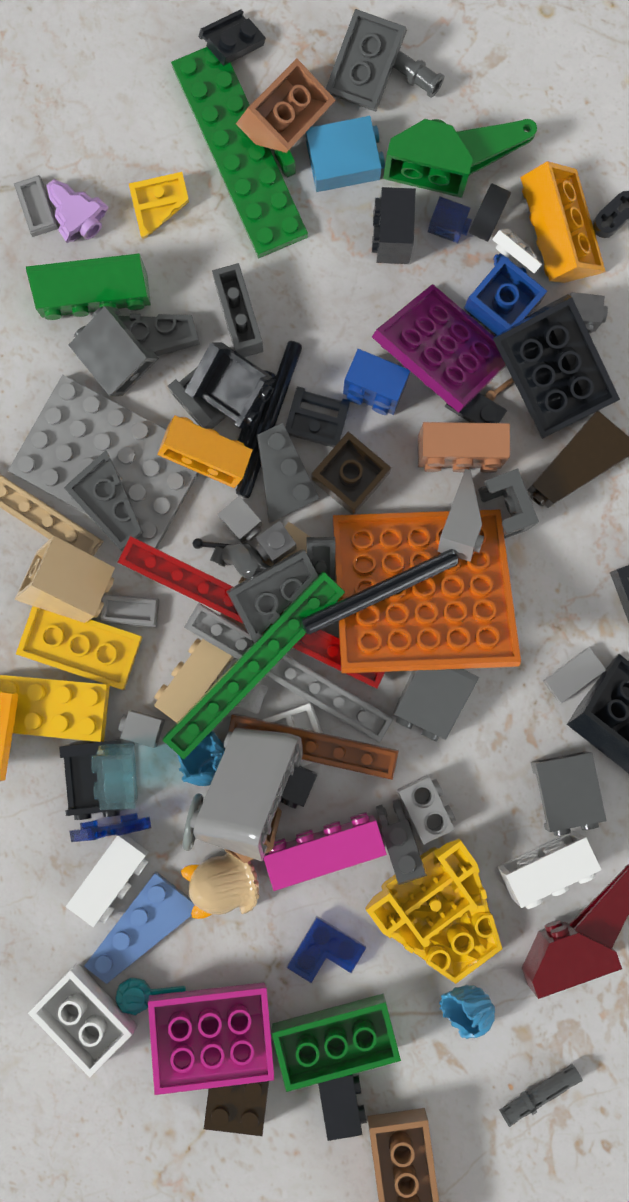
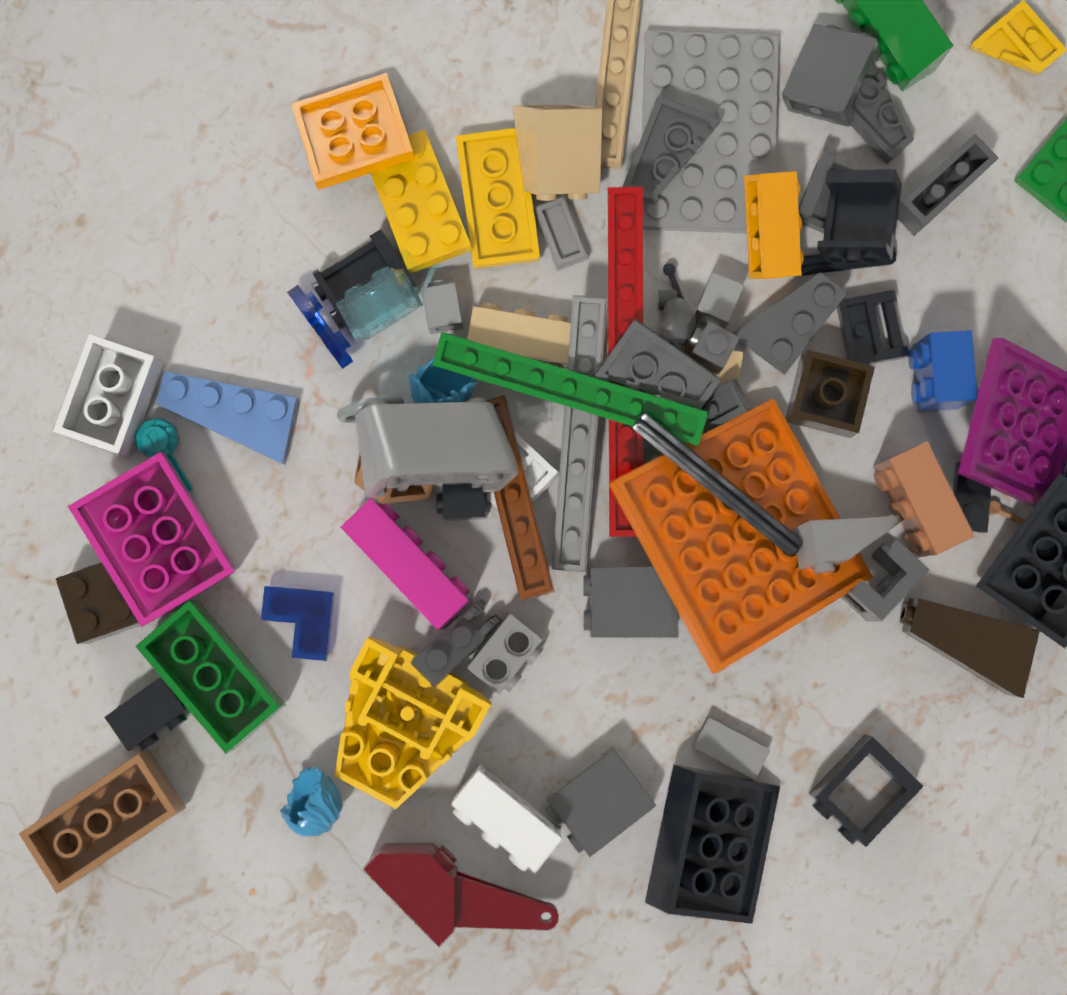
camera: 65 degrees right, 0 degrees up
white brick [66,832,149,928] -> none
tan hair [181,849,260,919] -> none
black axle [236,341,302,498] -> none
dark grey pin [499,1064,583,1127] -> none

